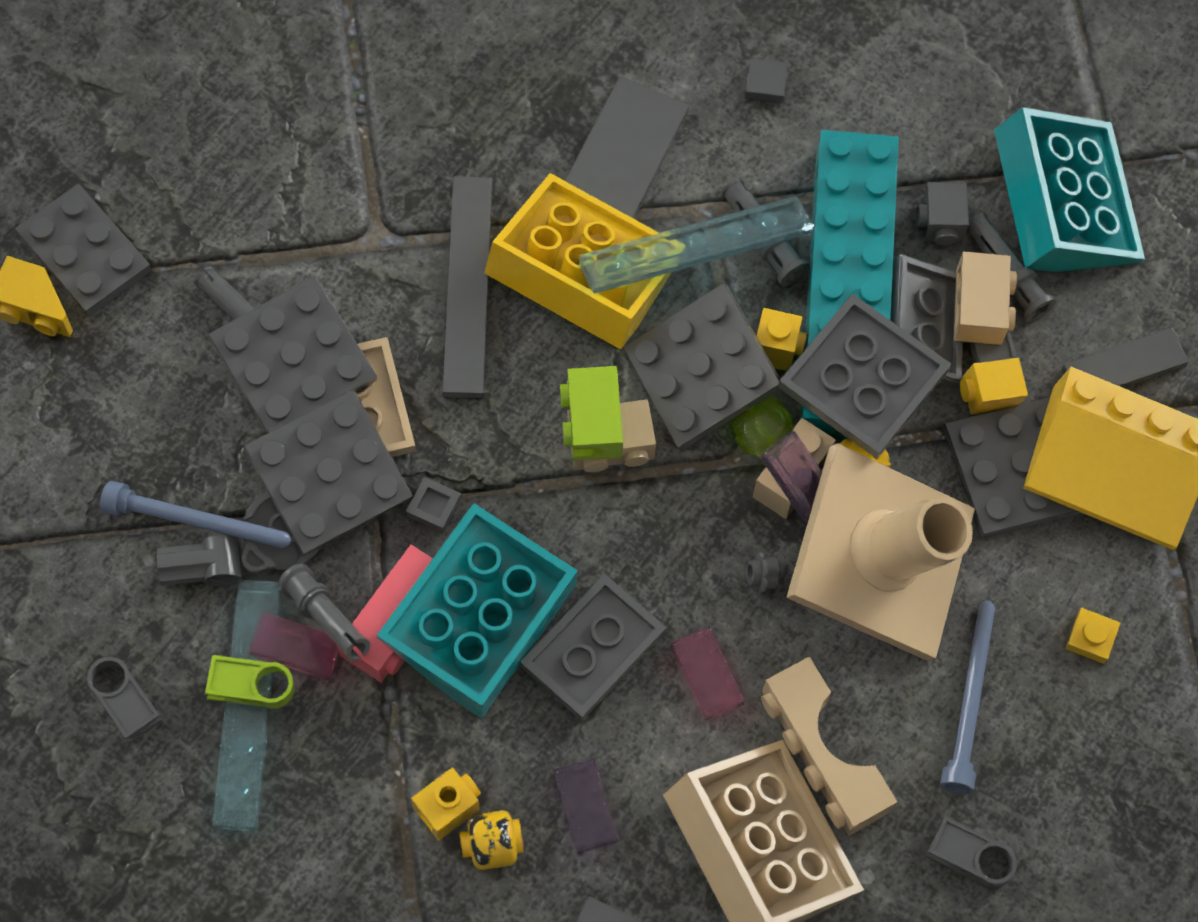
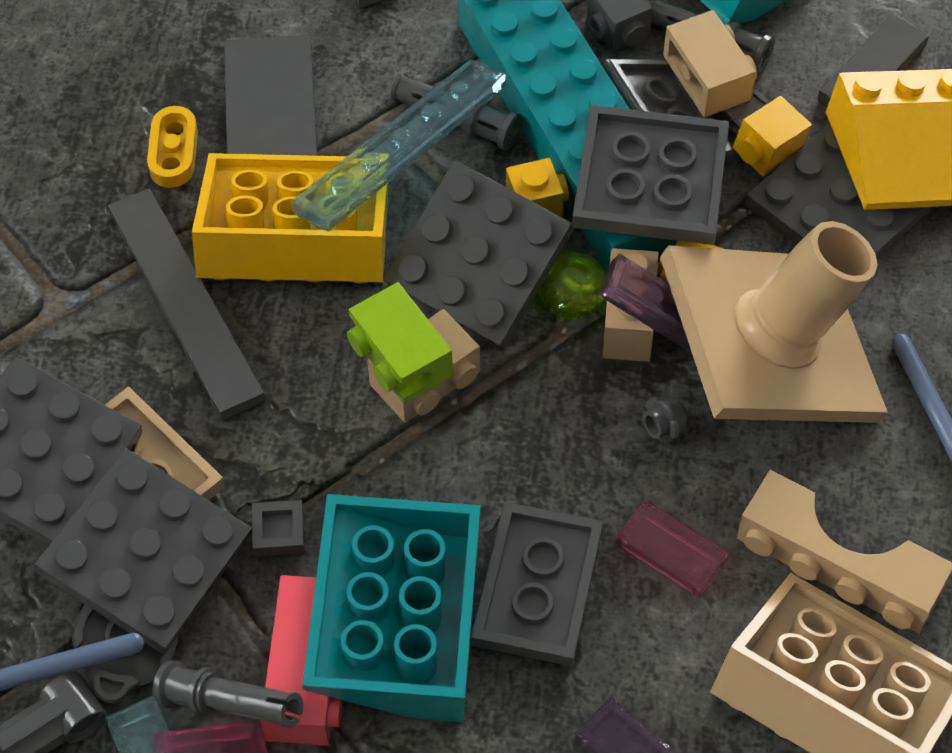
camera: 25 degrees left, 10 degrees down
none -> yellow plate [147,106,198,188]

